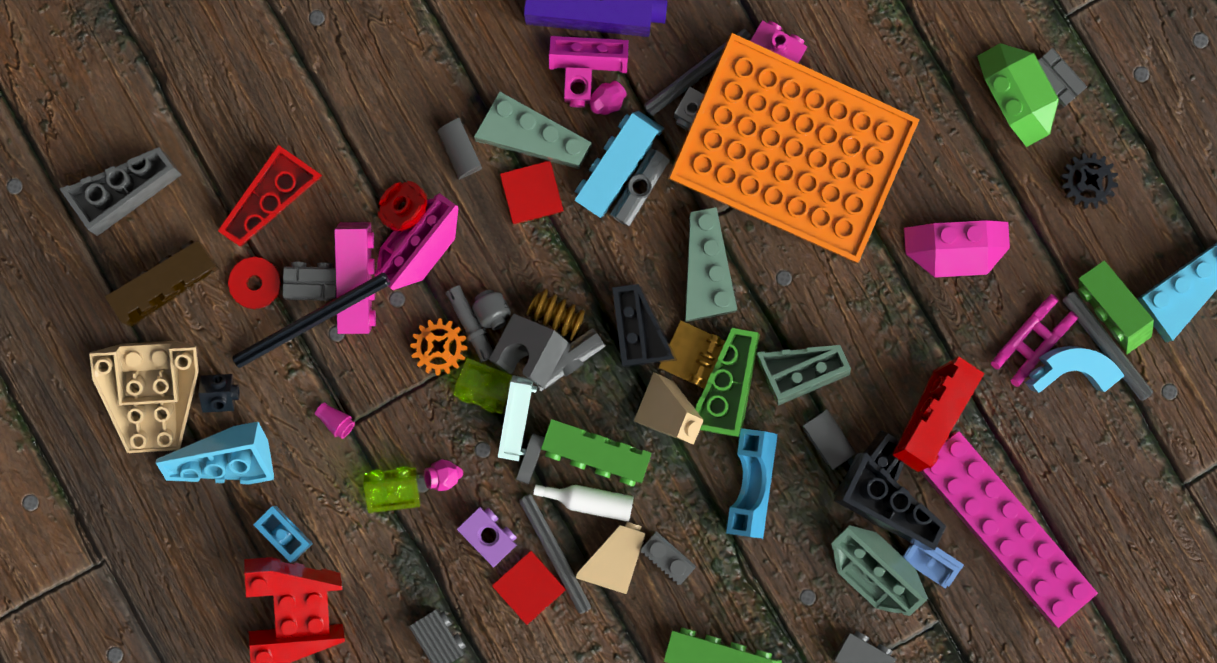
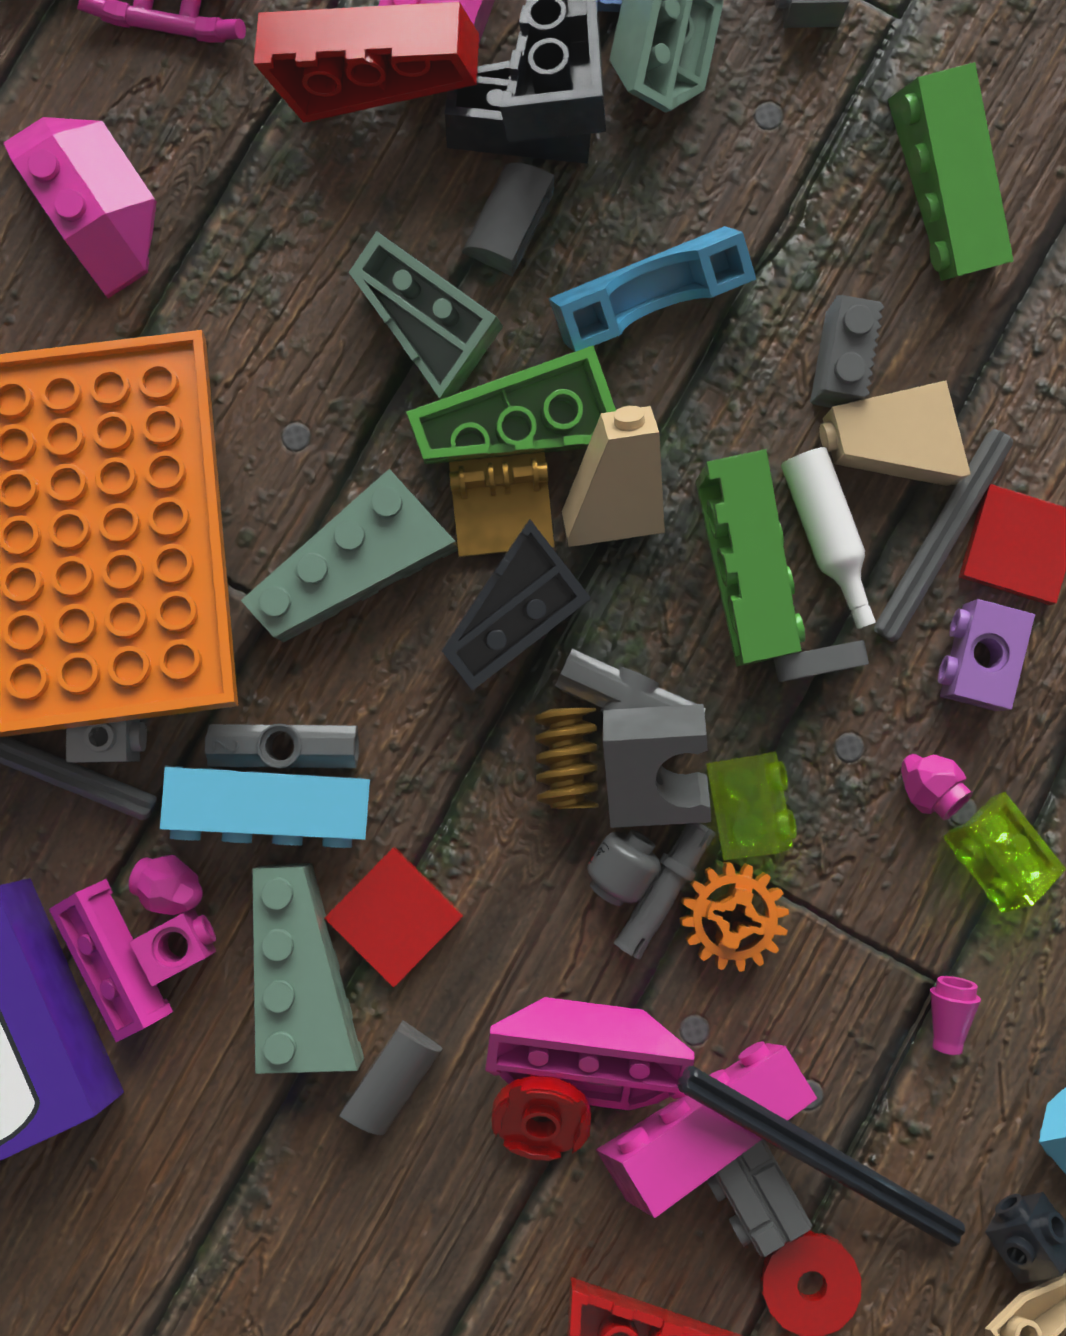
camera: 120 degrees left, 0 degrees up
light aqua container [498,375,537,461] -> none

